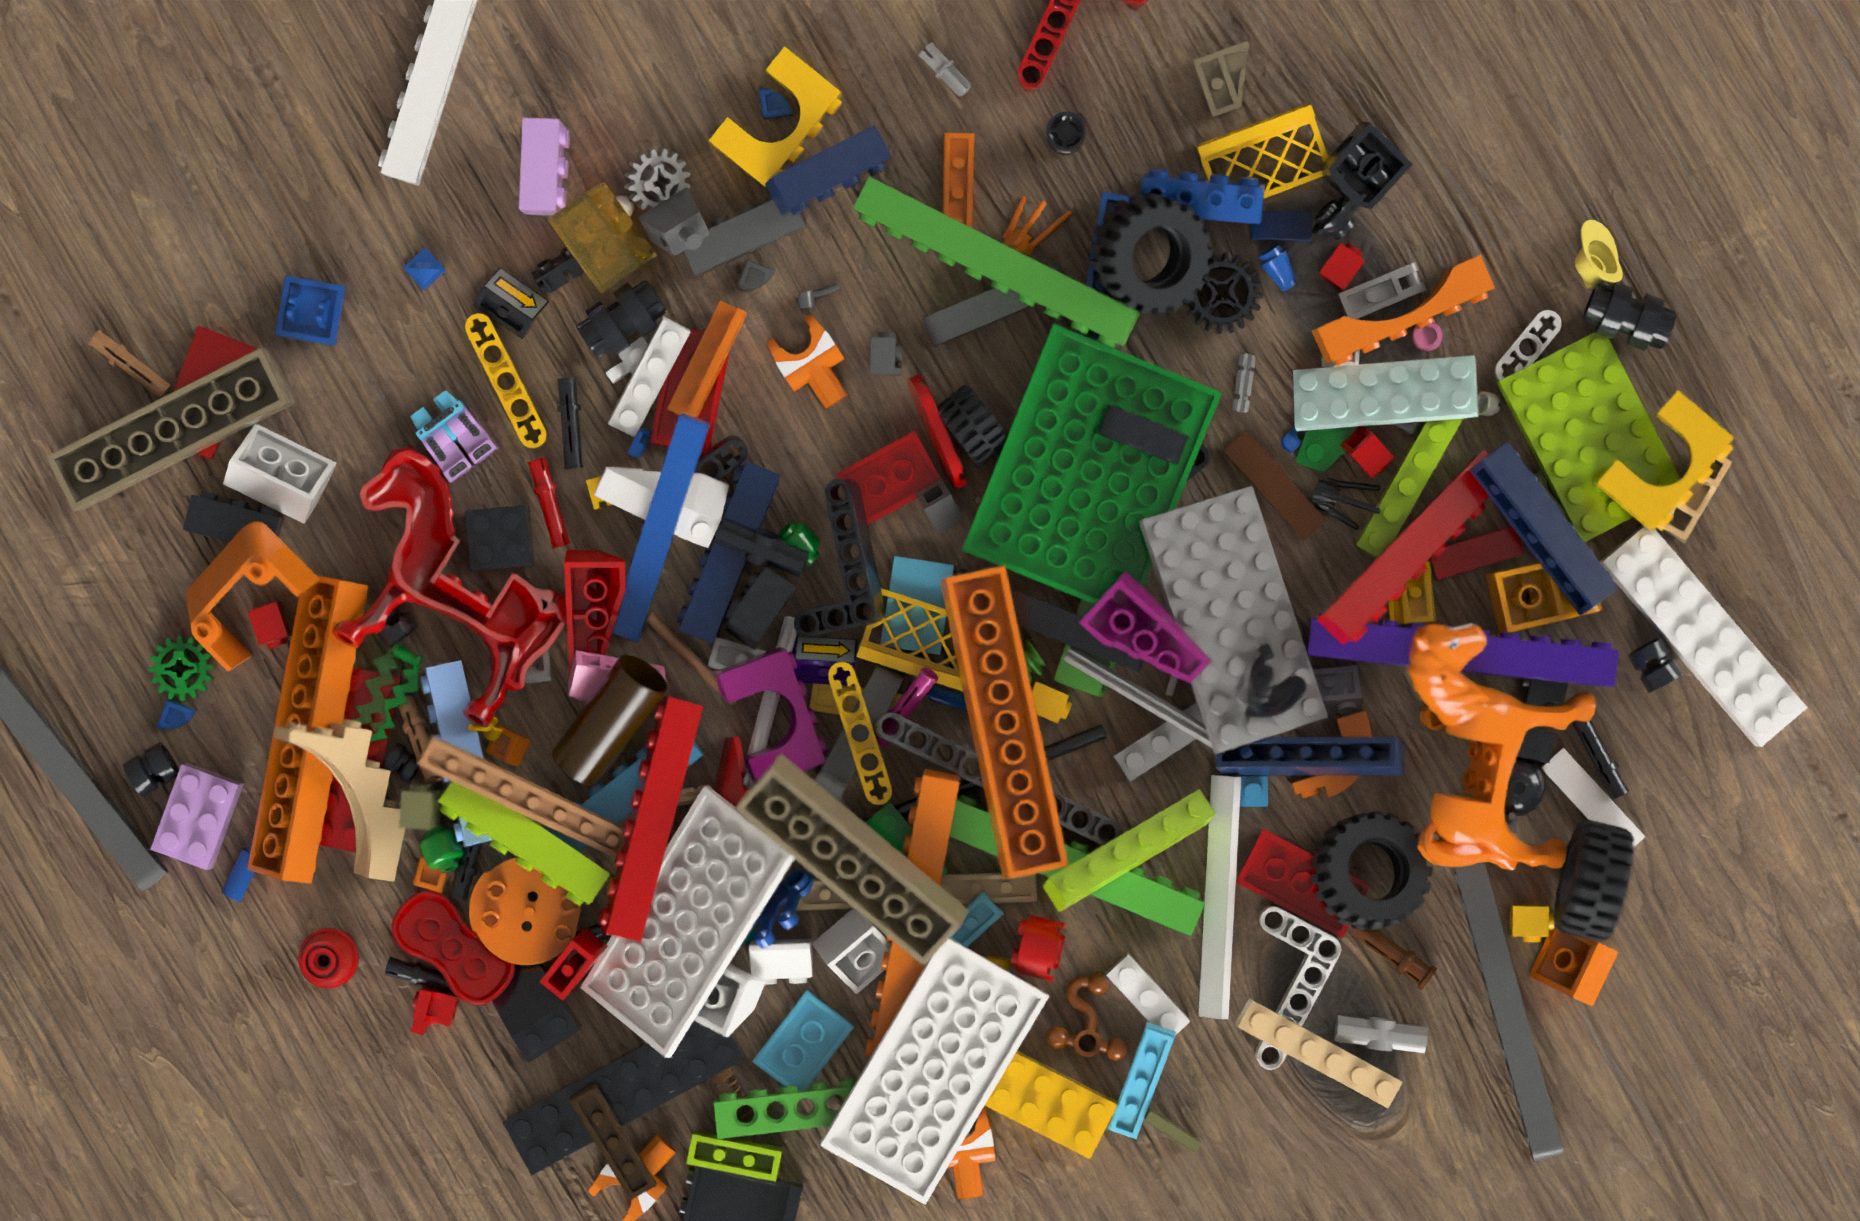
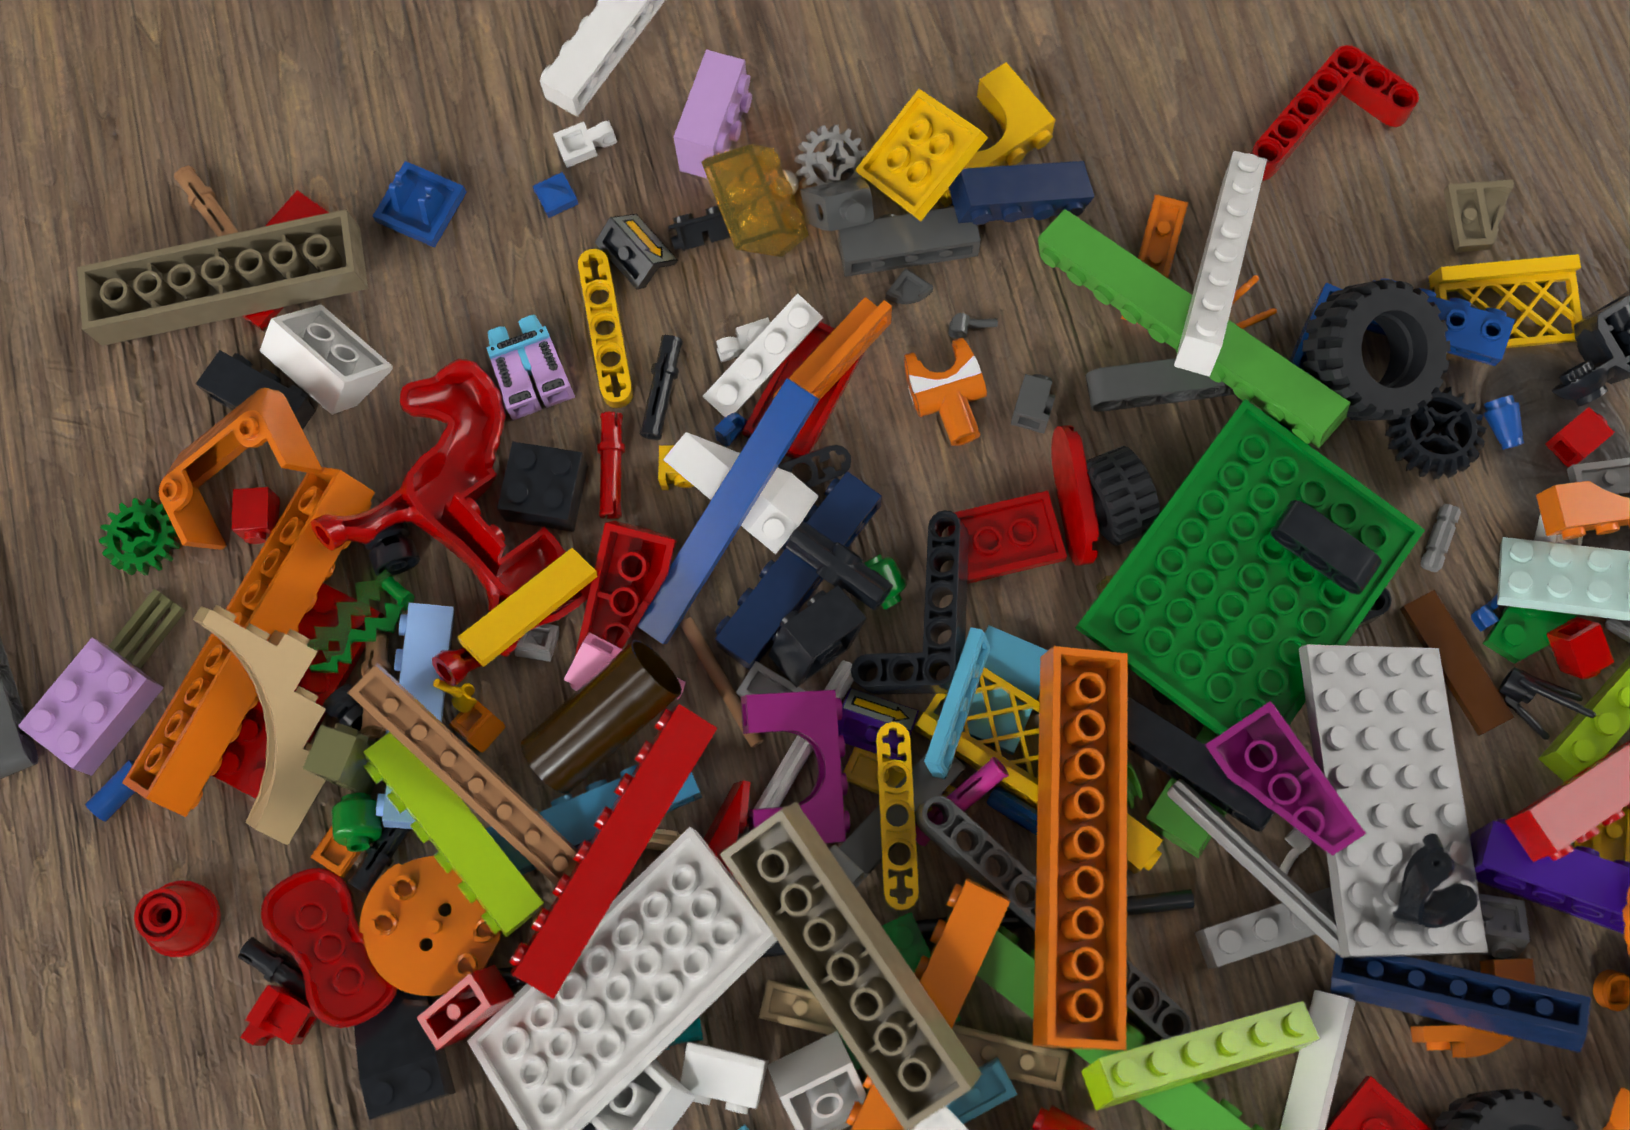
camera: 20 degrees right, 15 degrees down
black wheel [123,742,179,797] -> none
blue tile [156,699,197,729] -> none
black piece [576,281,667,357] -> none
blue plant [750,869,814,948] -> none
blue tile [759,88,793,119] -> none
dark grey brick [915,479,965,535] -> none
light grey axle [918,42,971,97] -> none
black wheel [1046,112,1086,155] -> none
dark azure plate [1237,776,1268,807] -> none
dark blue slope [1250,211,1312,242] -> none
none -> olive tile [108,589,186,669]
none -> yellow tile [458,548,597,667]
none -> white plate [553,121,617,168]
none -> yellow plate [854,89,988,222]
none -> medium azure tile [924,627,991,779]
none -> white brick [1174,151,1267,377]

